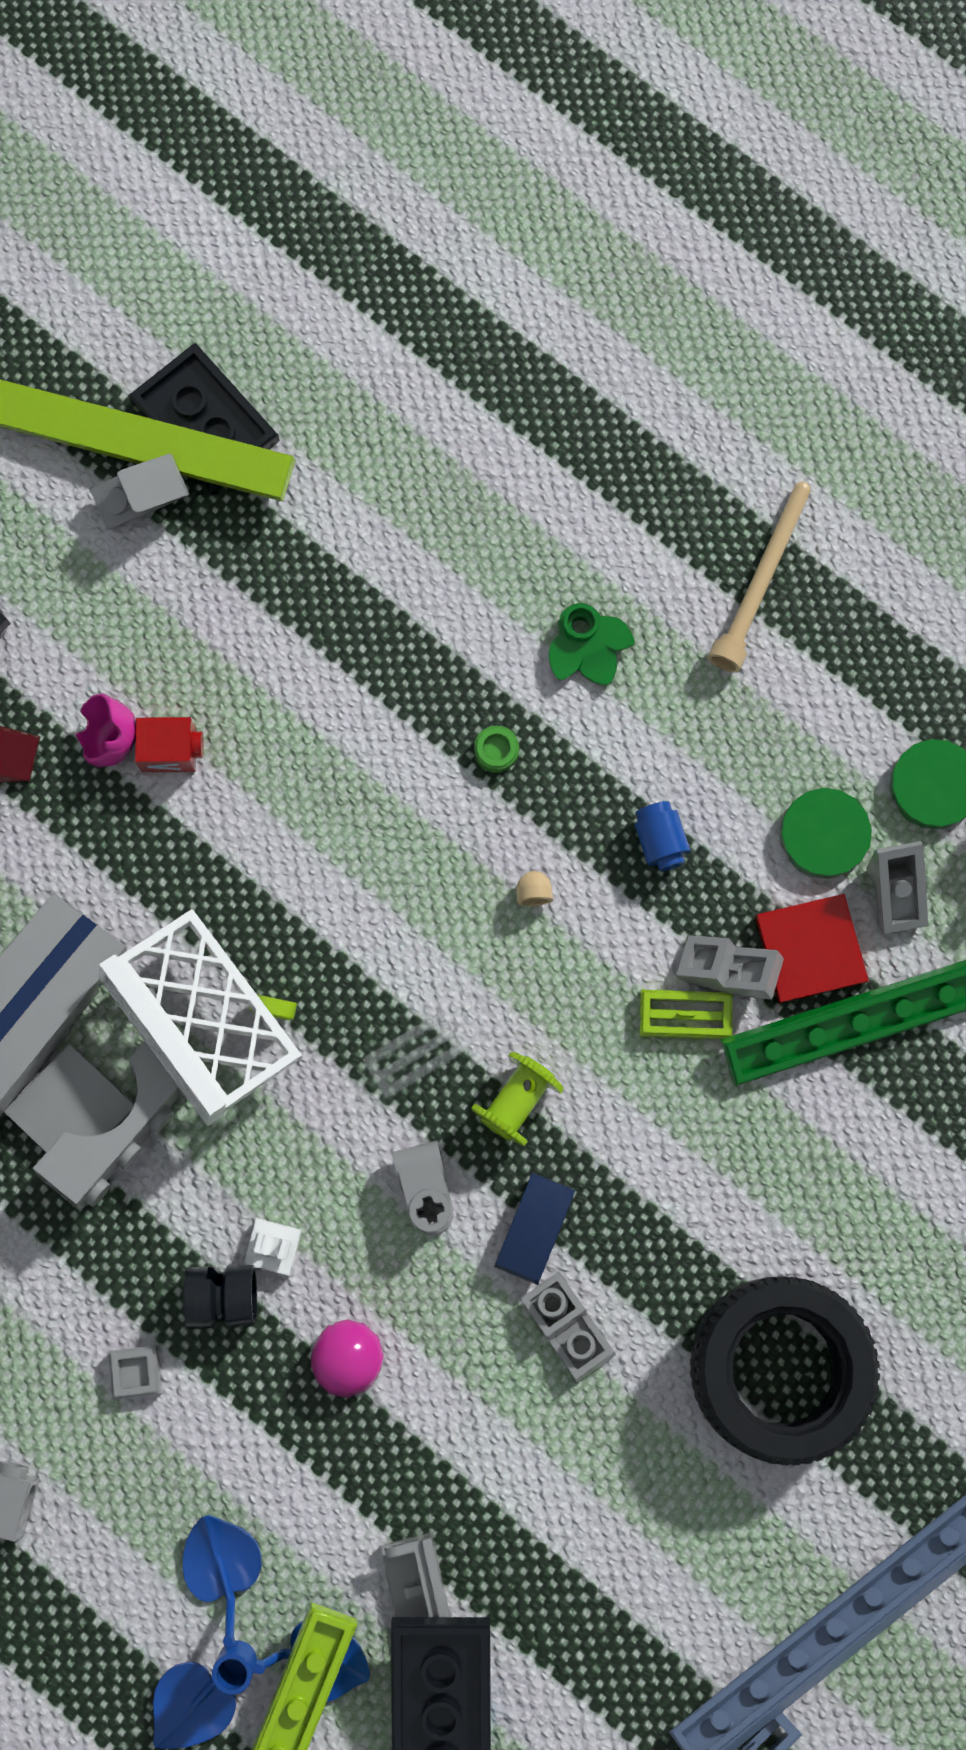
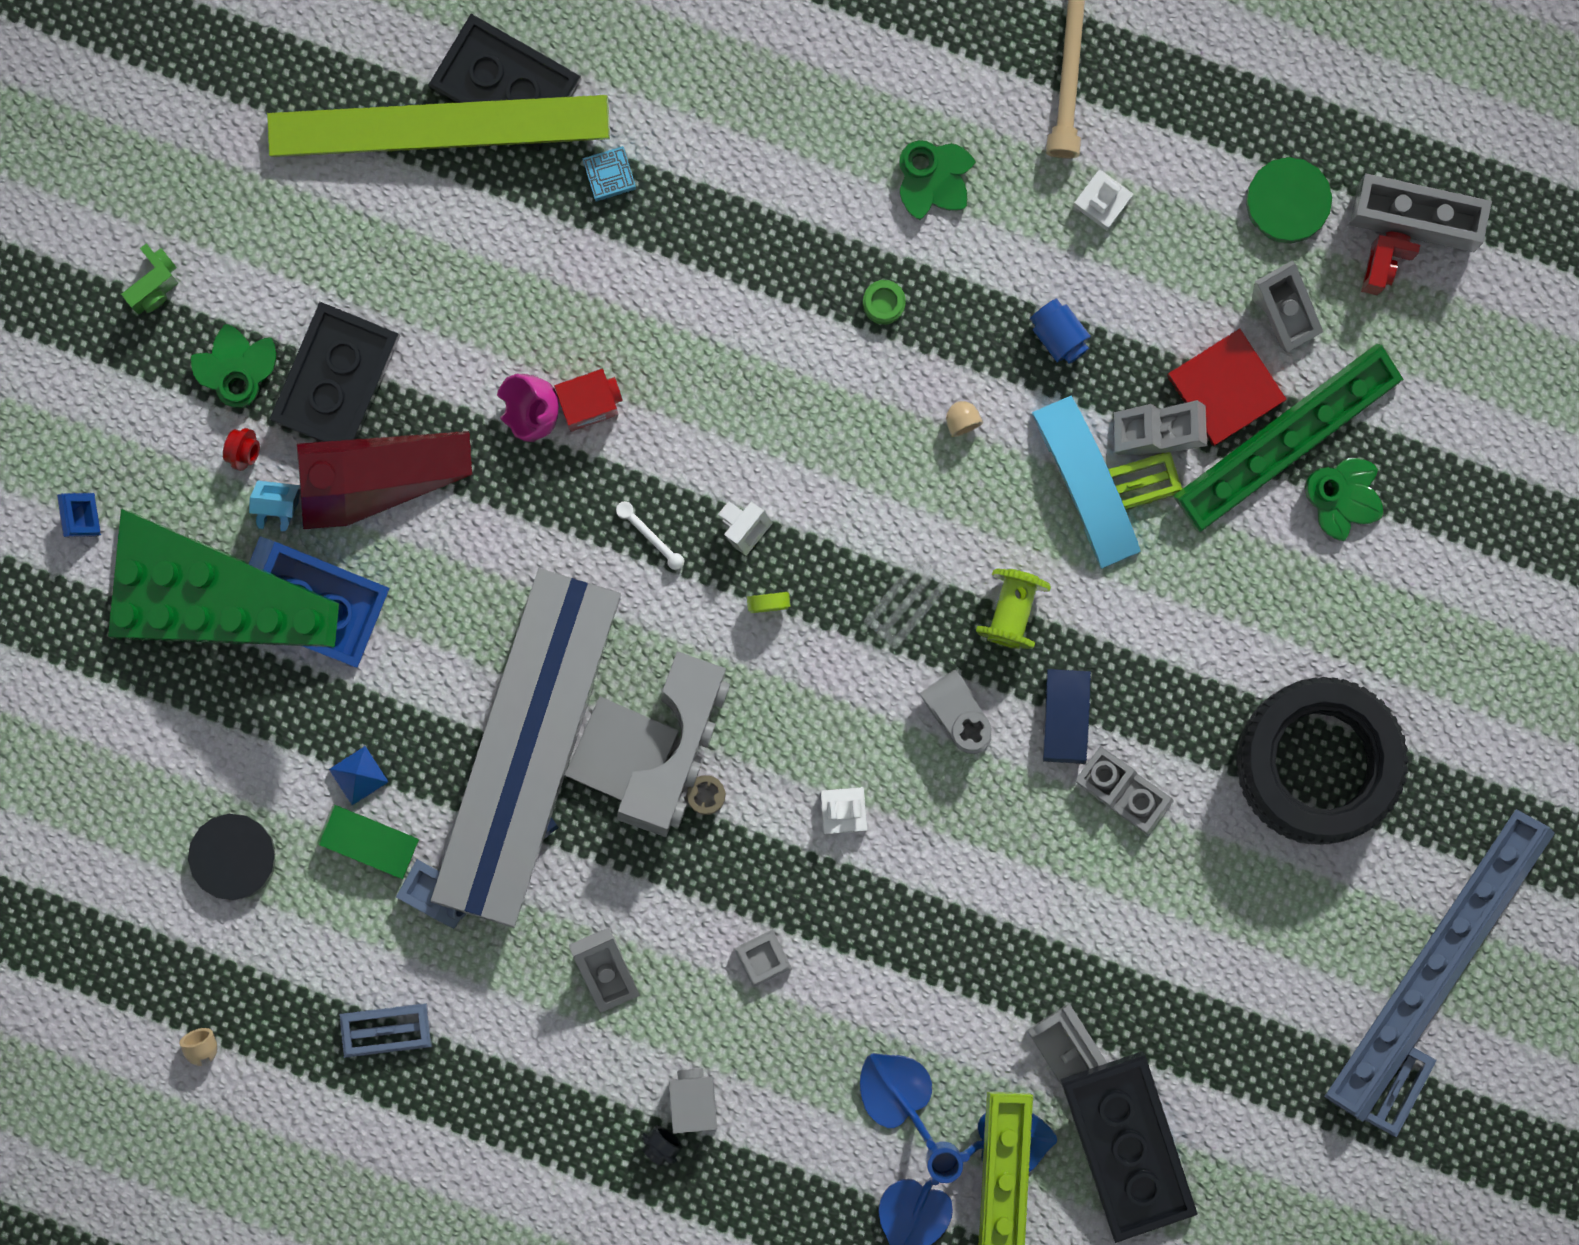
camera: 20 degrees left, 5 degrees up
light grey slope [90,454,189,530] -> none
white fence [99,909,302,1127] -> none
black wheel [184,1265,257,1329] -> none
dark pink hair [311,1319,384,1398] -> none
green tile [780,788,872,879] -> none
none -> medium azure tile [583,146,636,202]
none -> white hinge [616,501,684,570]
none -> dark tan bush [687,775,726,815]
none -> white tile [718,501,773,556]
none -> medium azure slope [1032,395,1141,569]
none -> white tile [1073,169,1134,231]
none -> green plate [1305,458,1384,541]

